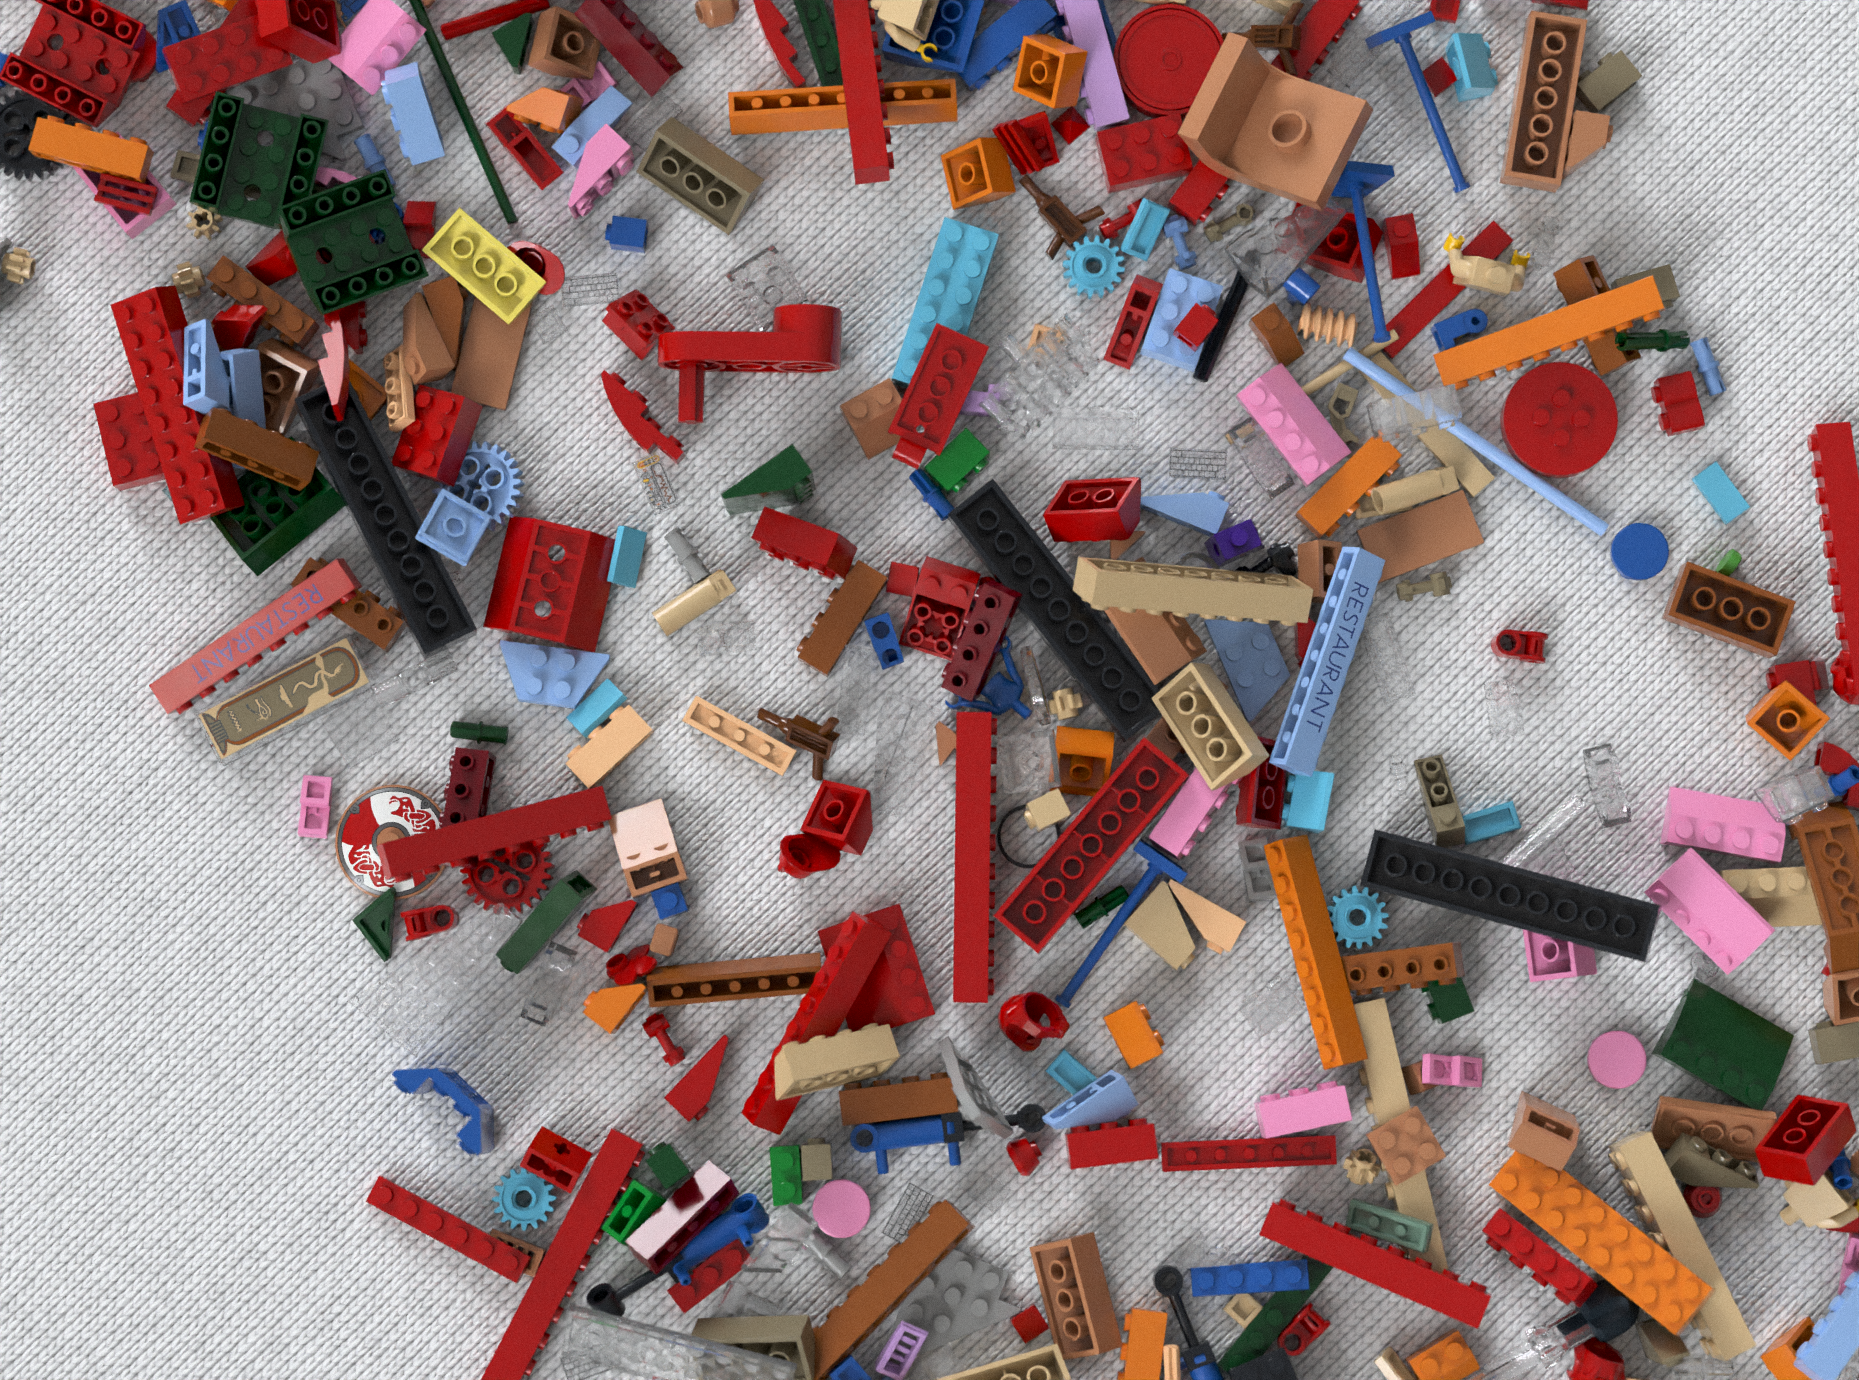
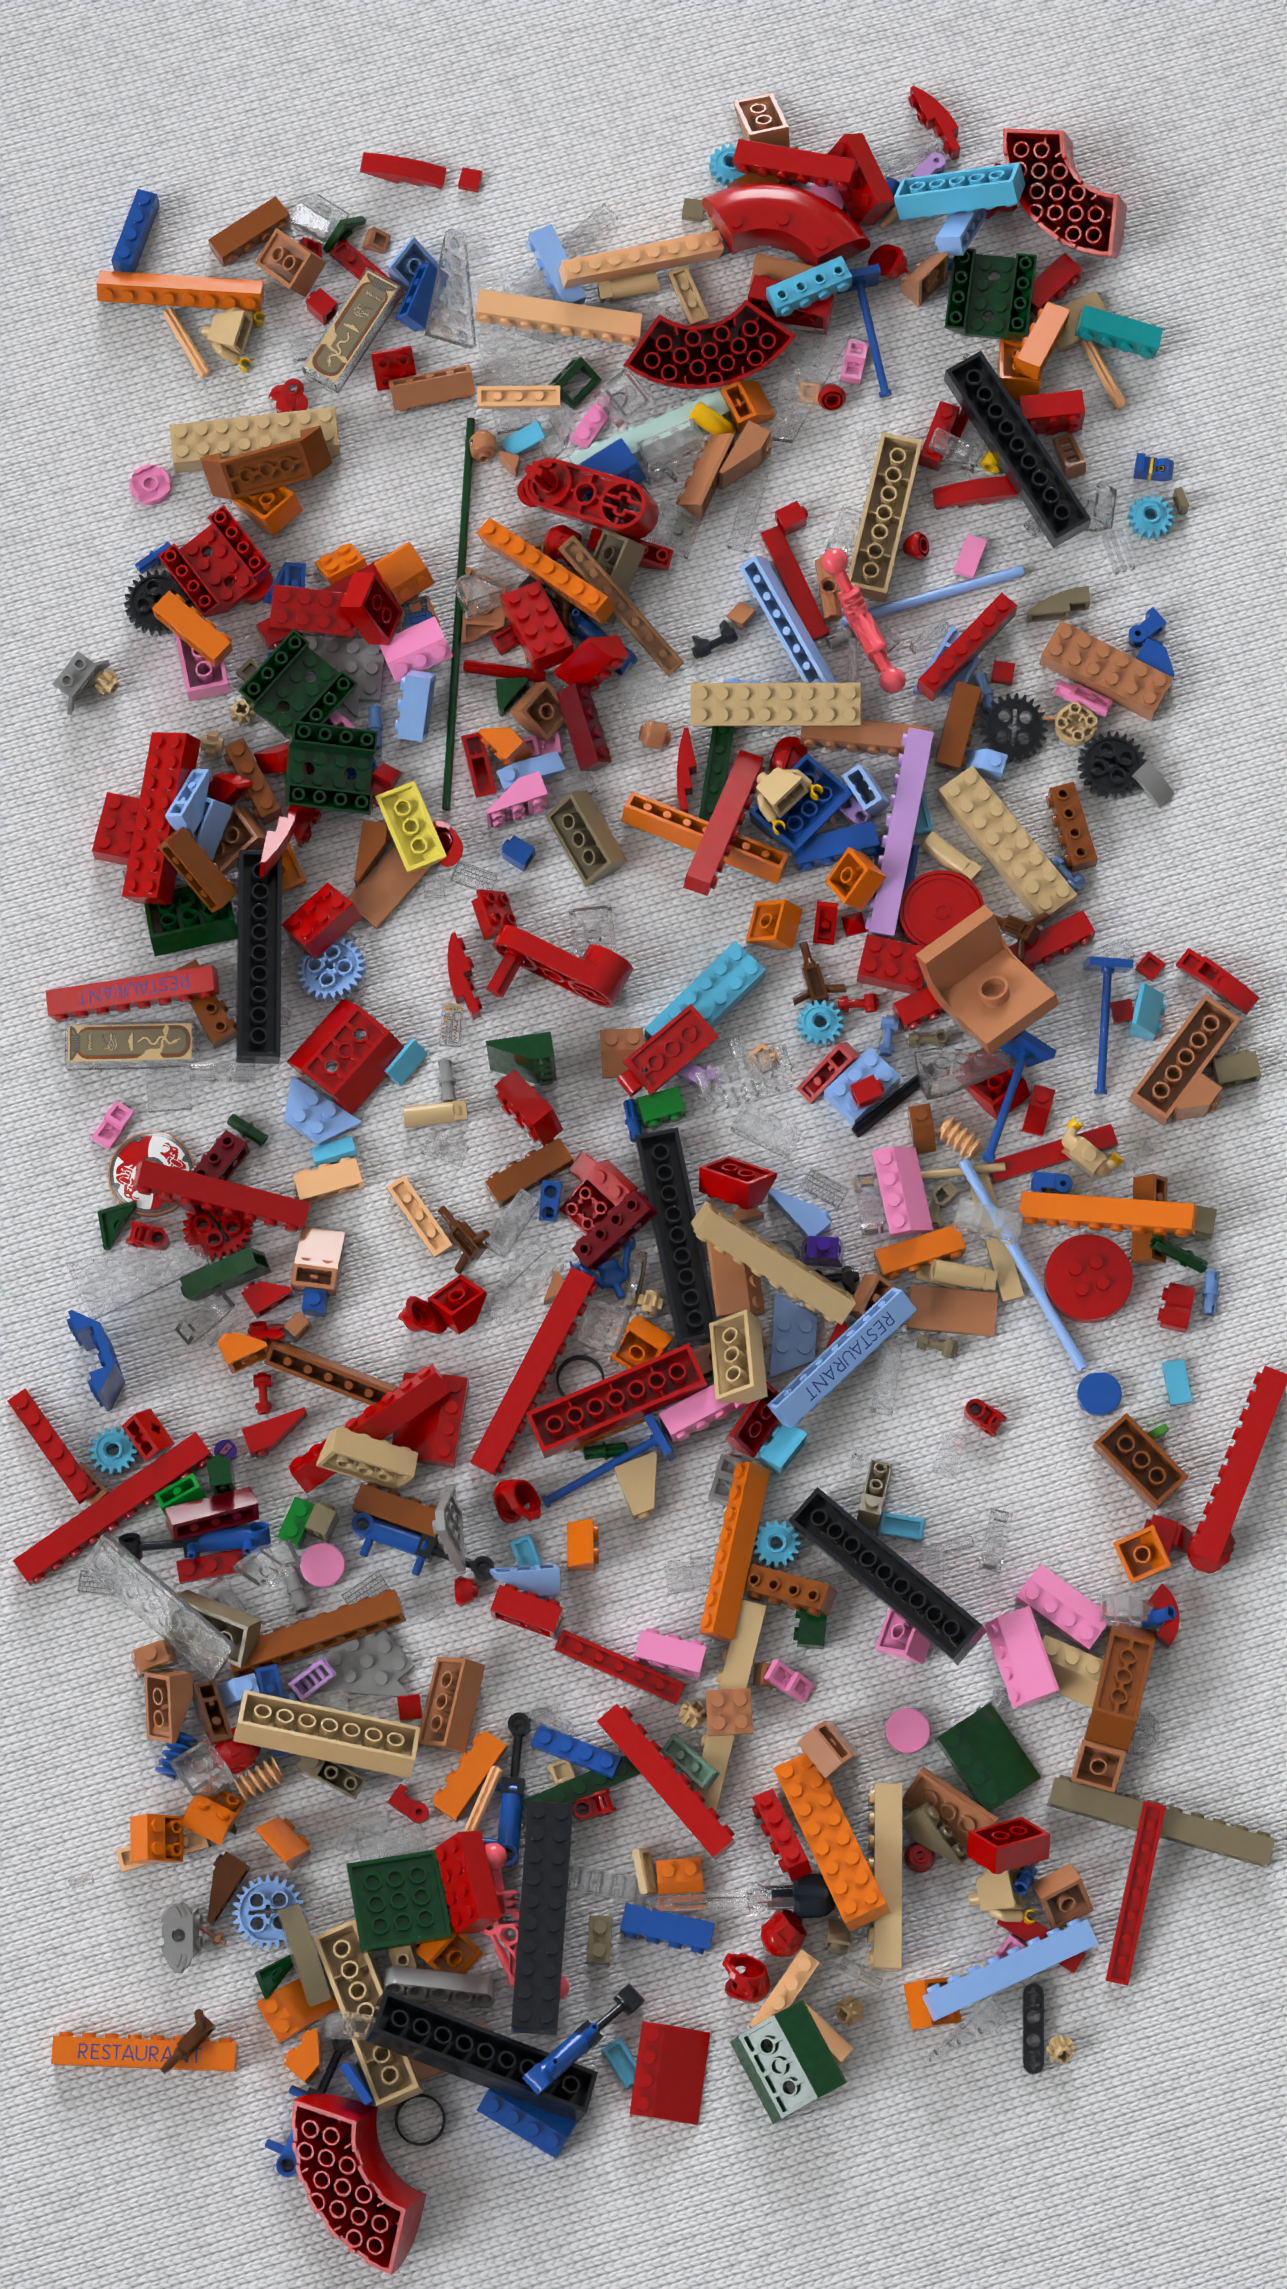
camera: 30 degrees right, 10 degrees down
red tile [94,173,158,216] -> none
light nougat tile [383,345,415,433] -> none
nougat slope [403,292,455,385] -> none
light blue tile [415,488,493,567] -> none
red tile [992,119,1046,176] -> none
tan brick [1023,788,1071,833] -> none
medium azure tile [1120,197,1171,261] -> none
light nougat slope [1167,879,1246,955] -> none
blue piece [1283,267,1321,306] -> none
none -> tile [214,1439,237,1461]

